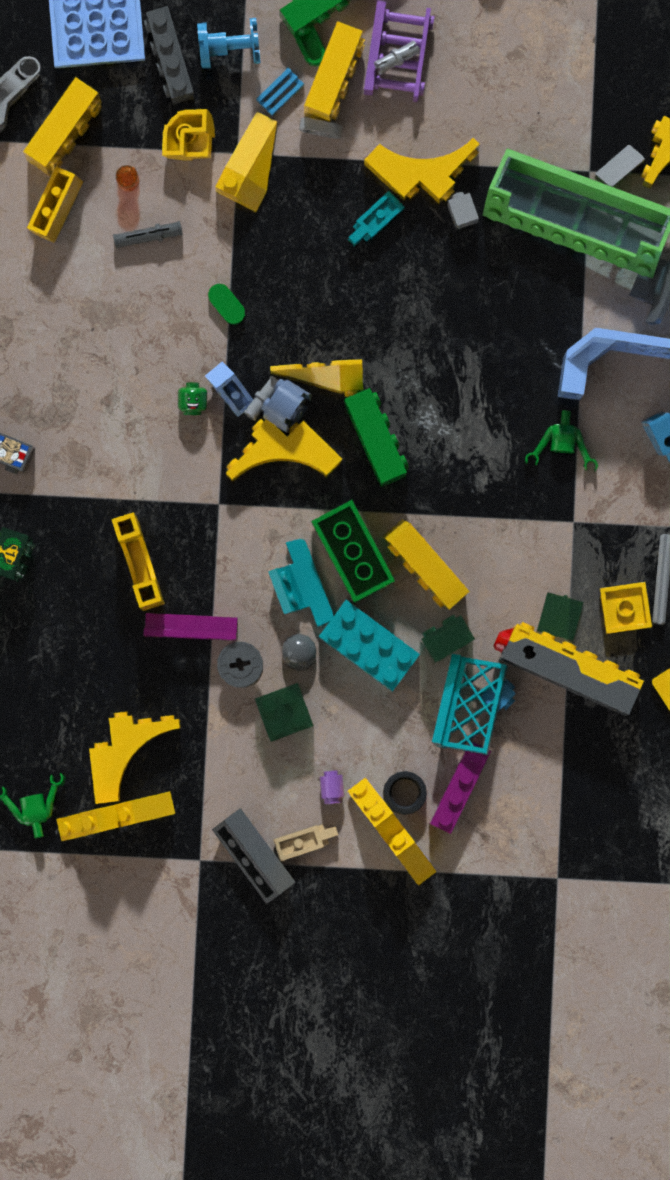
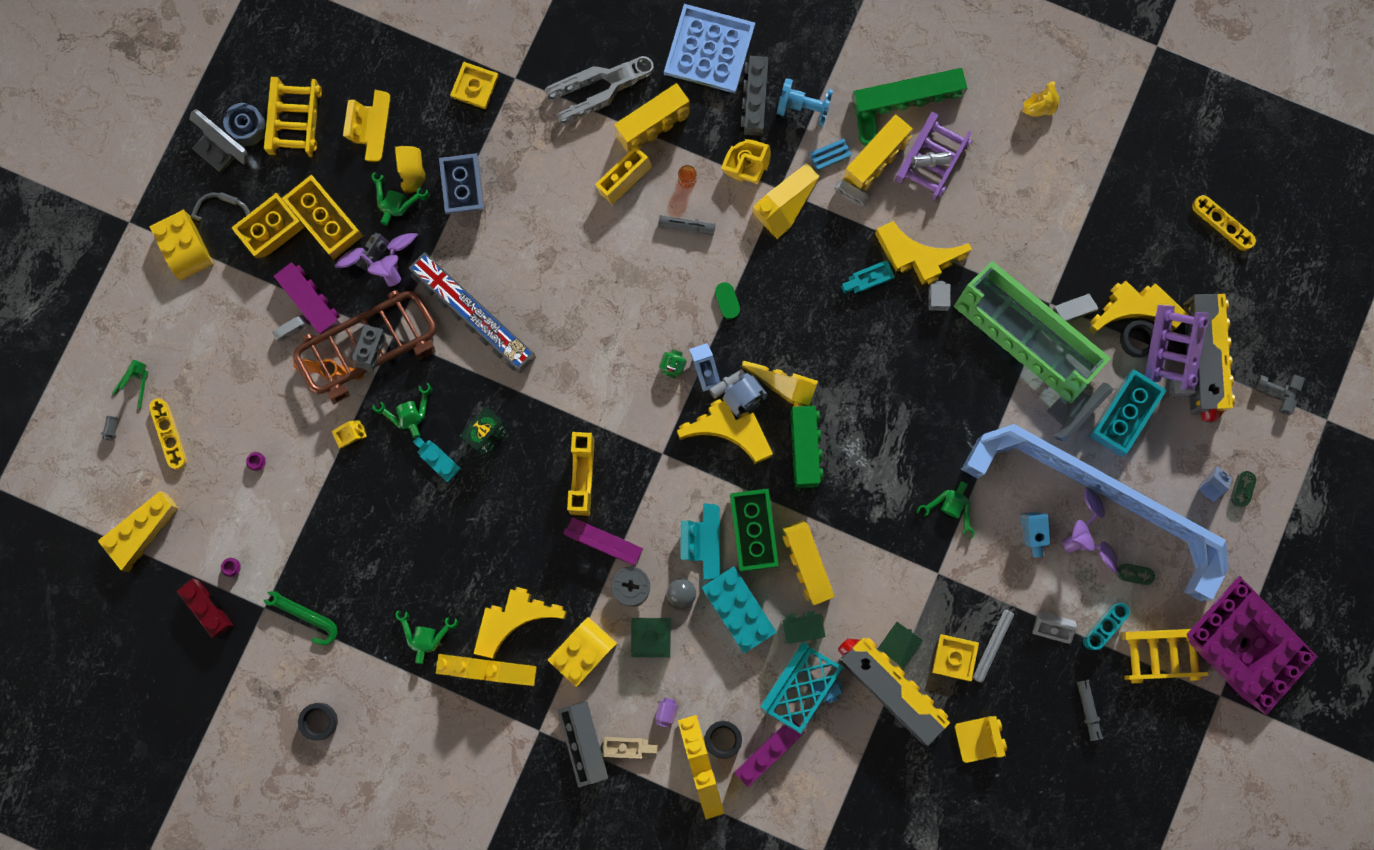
camera: 25 degrees right, 5 degrees down
none -> yellow brick [548,617,618,687]

